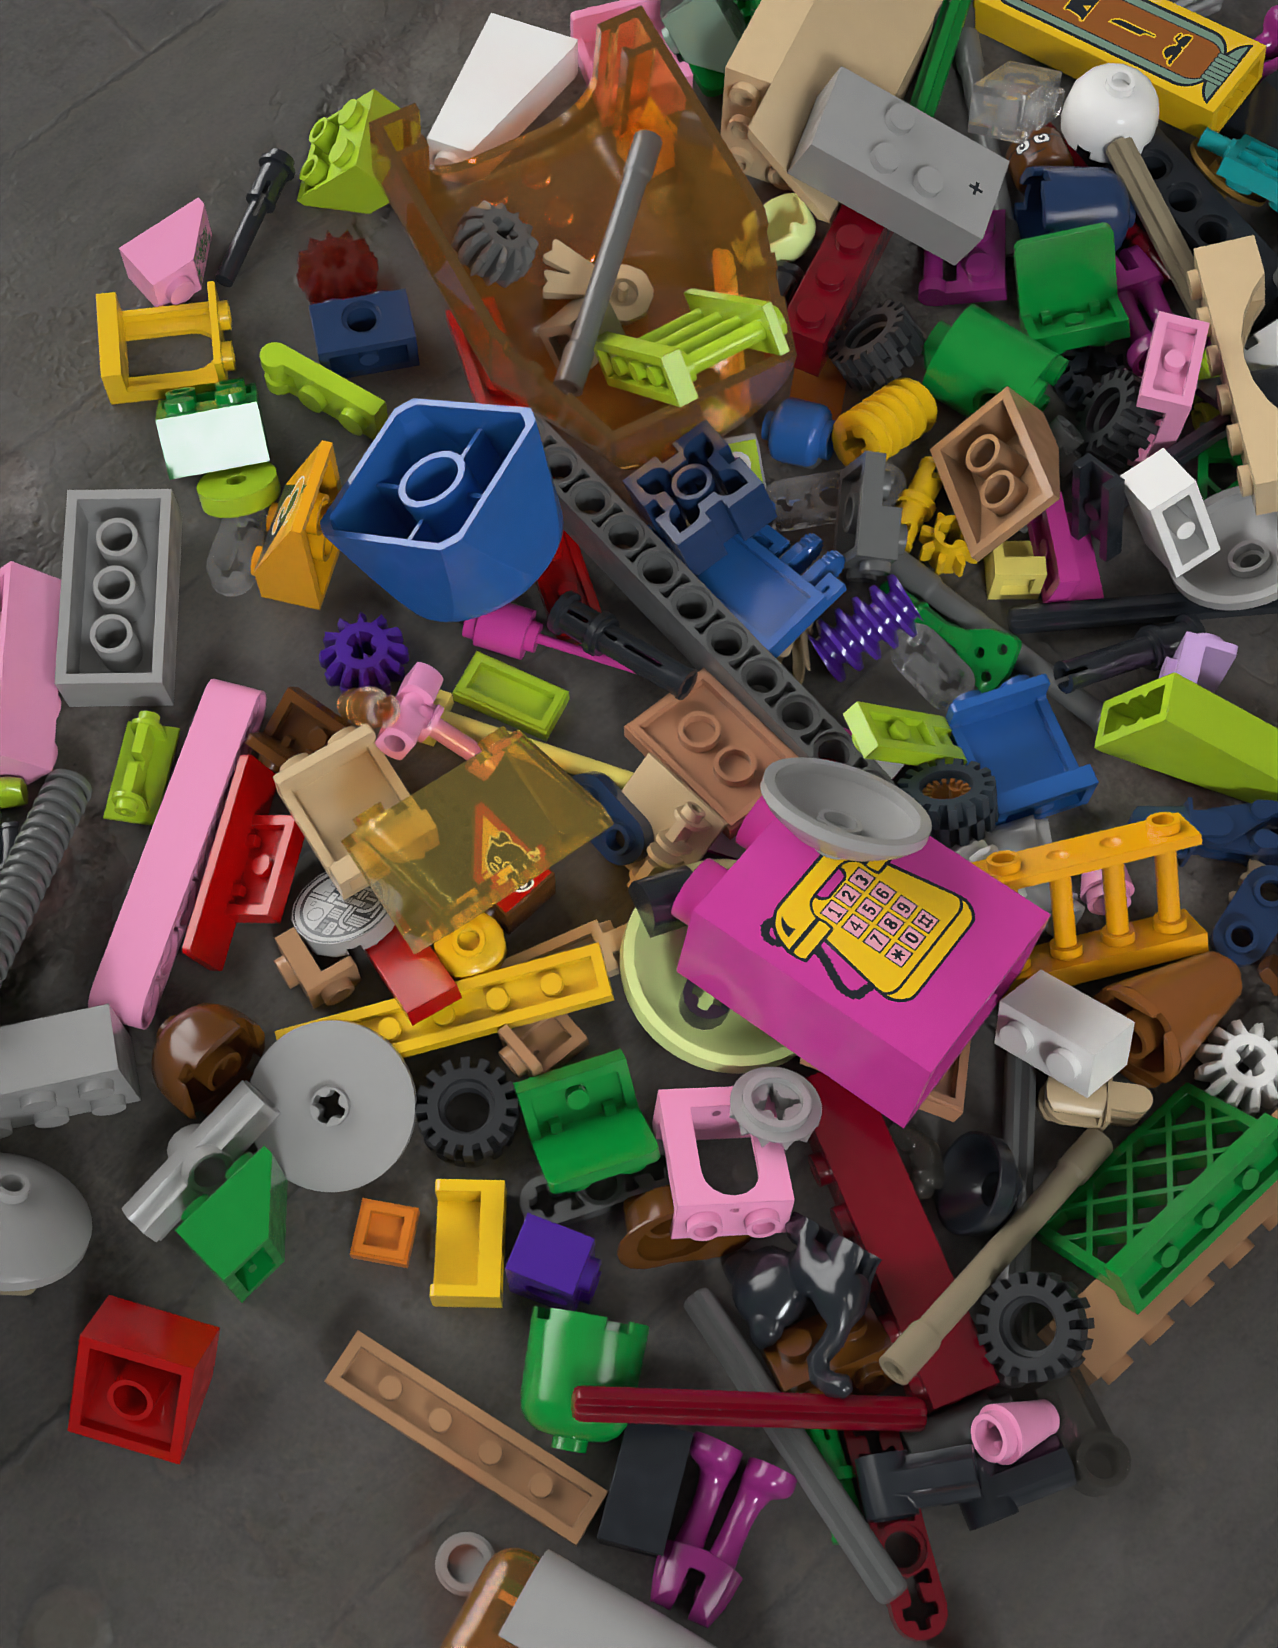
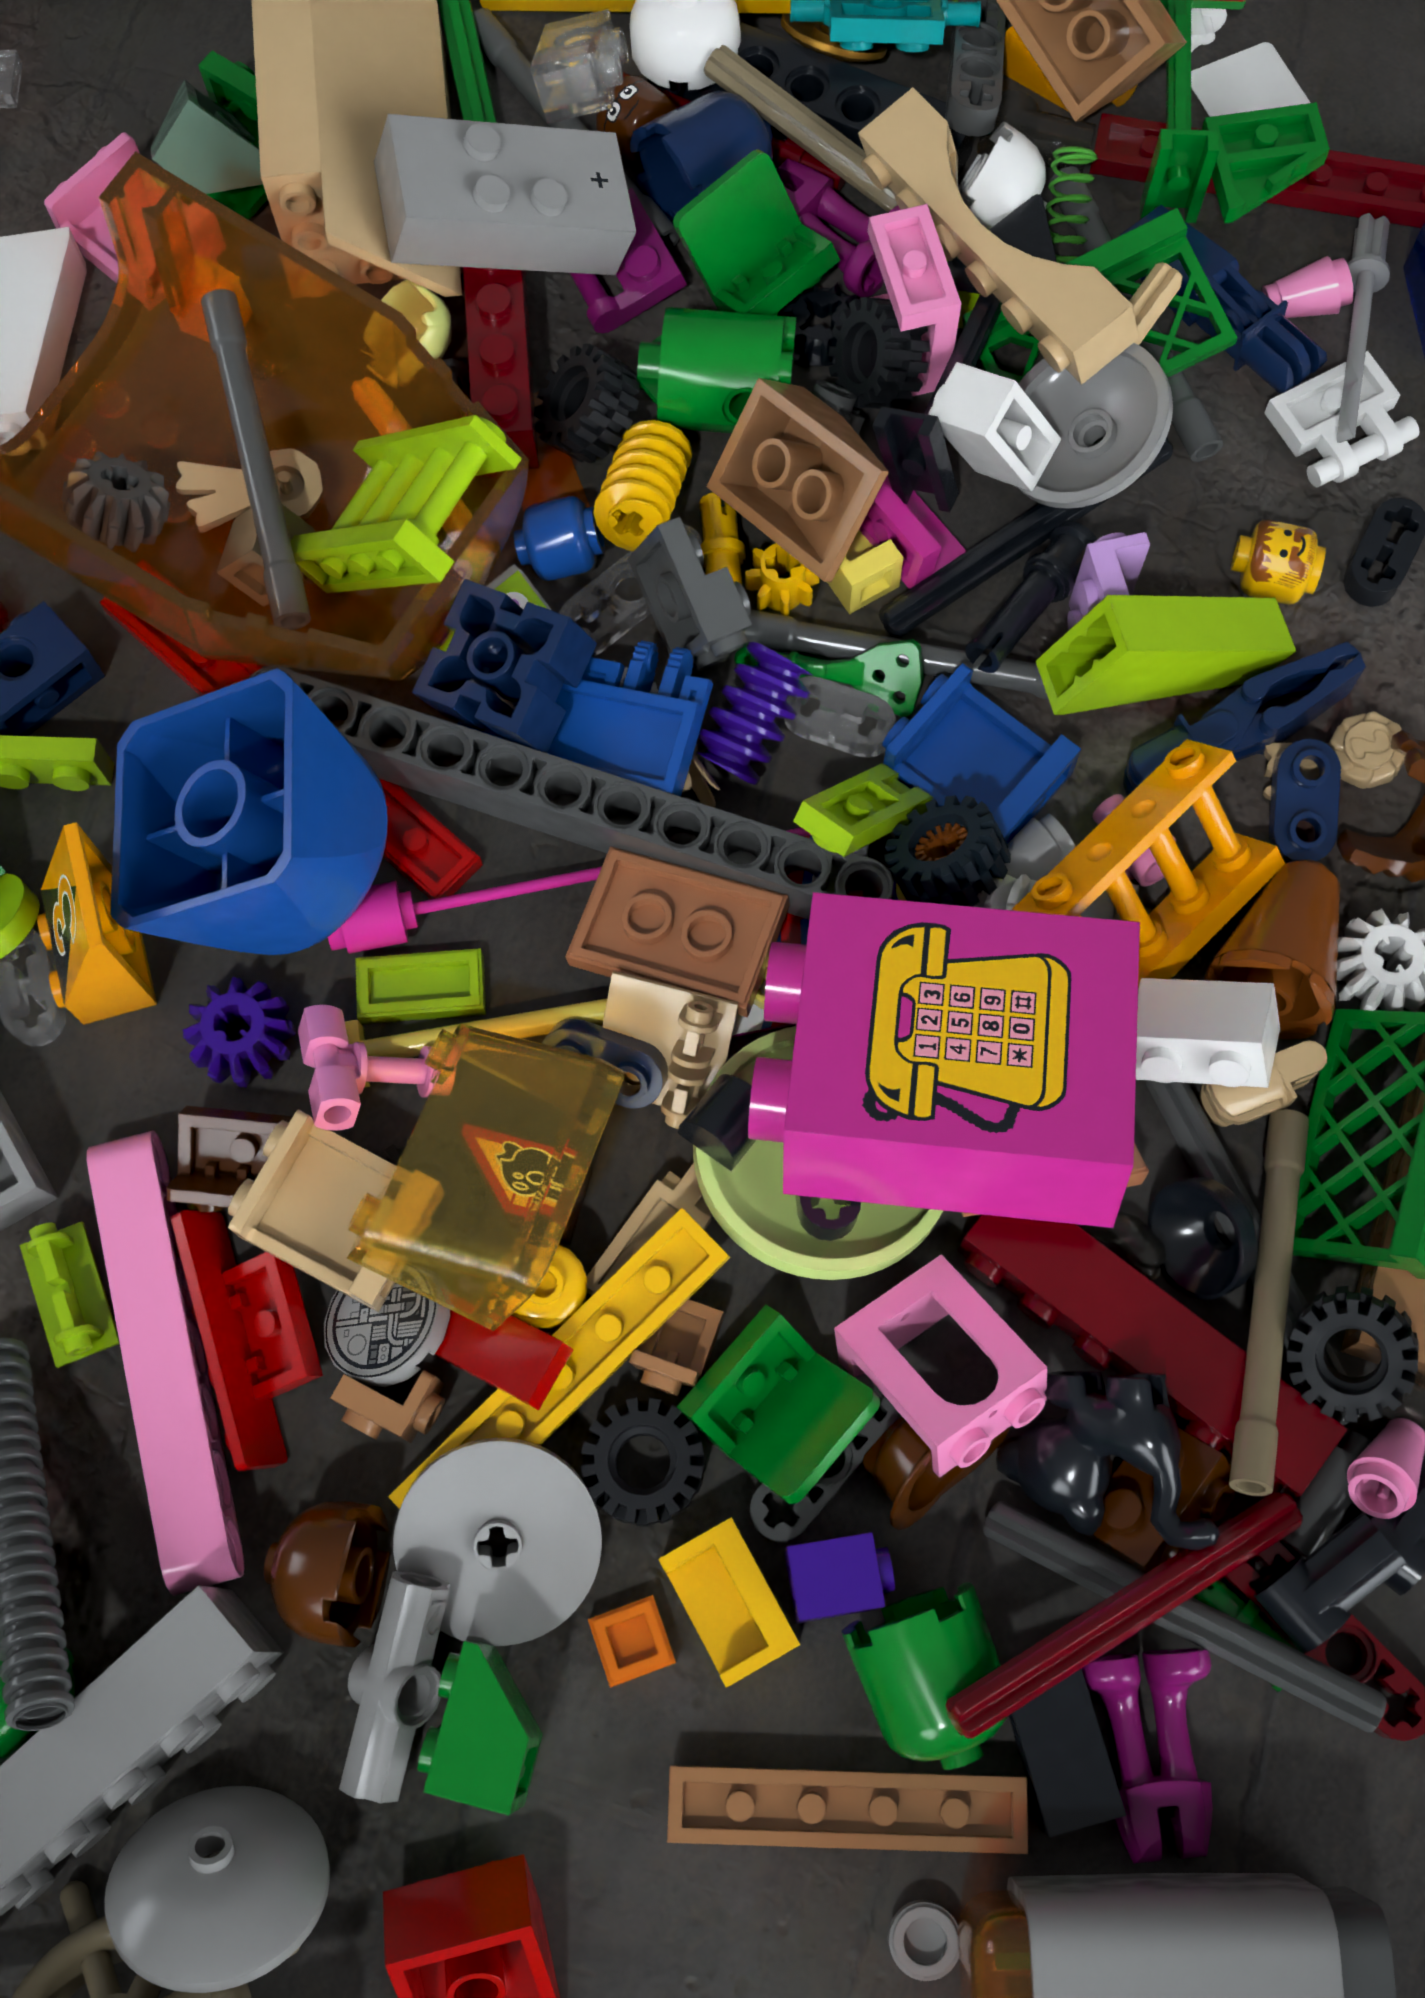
camera: 25 degrees left, 5 degrees up
clear orange pin [337,686,401,729] -> none
black pin [547,590,698,700] -> none
light grey gear [729,1067,822,1150] -> none
light grey dish [760,757,932,862] -> none

